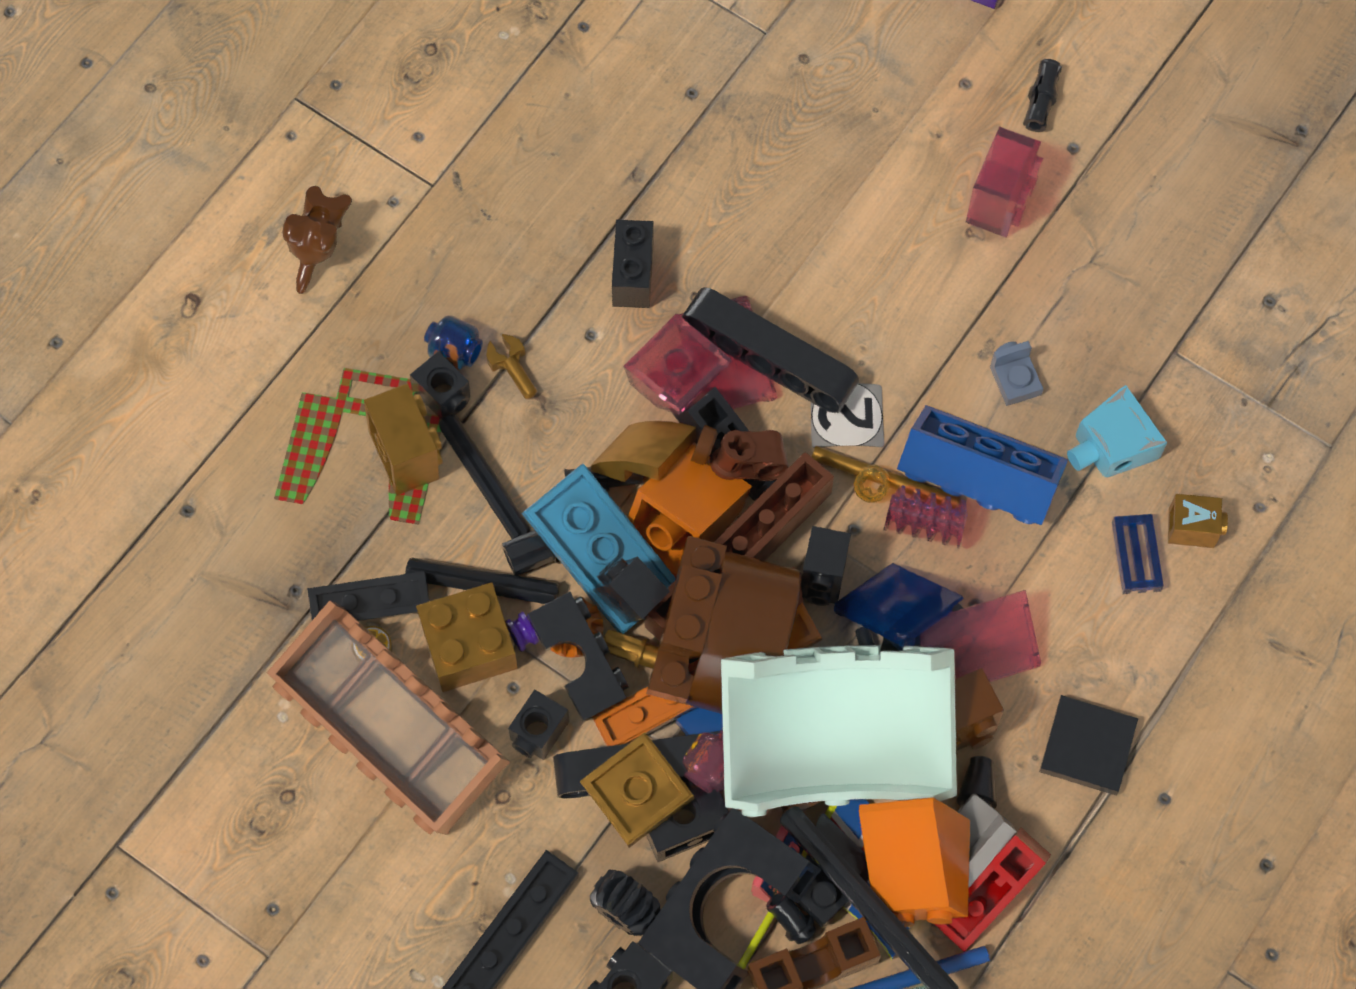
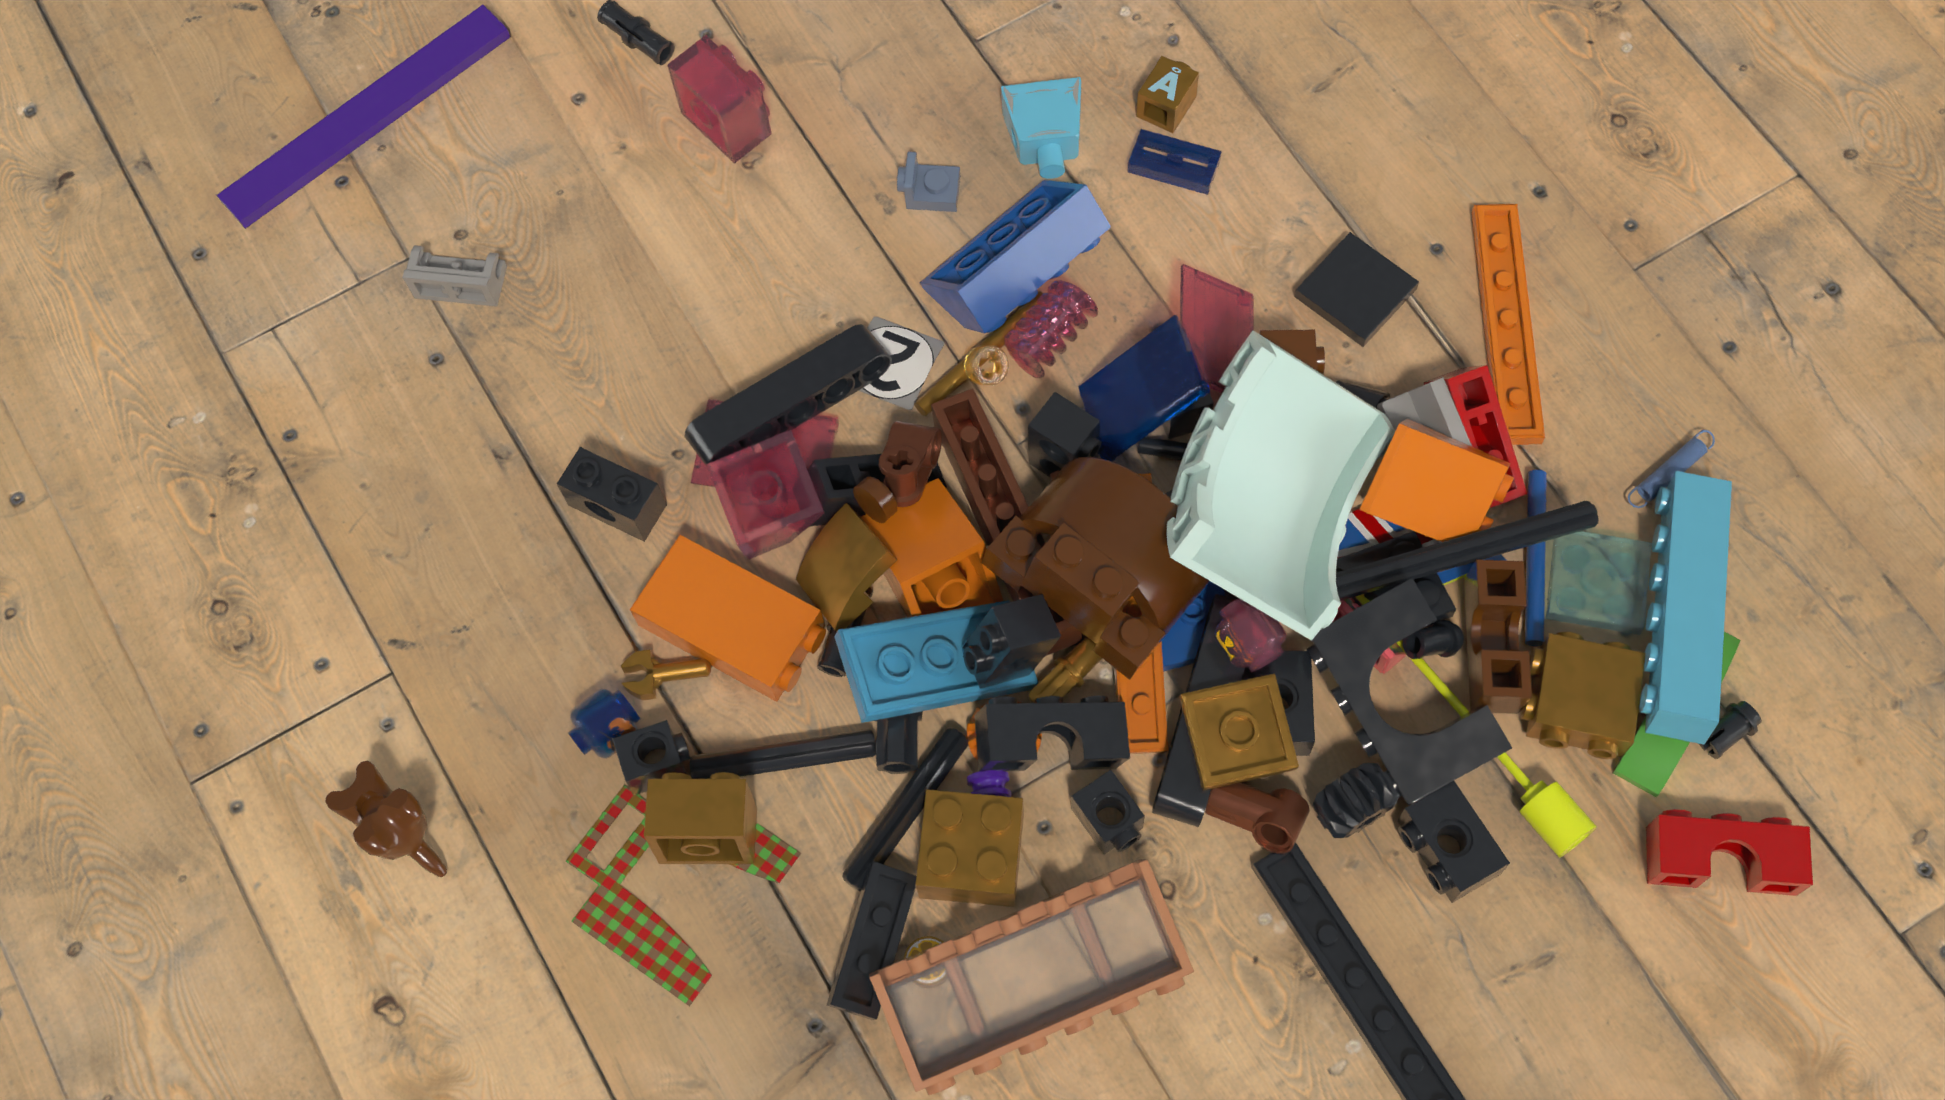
camera: 60 degrees left, 0 degrees up
none -> light grey hinge [402,245,507,307]
none -> orange brick [630,535,826,702]
none -> copper piece [1205,782,1310,854]
none -> orange tile [1471,204,1545,445]

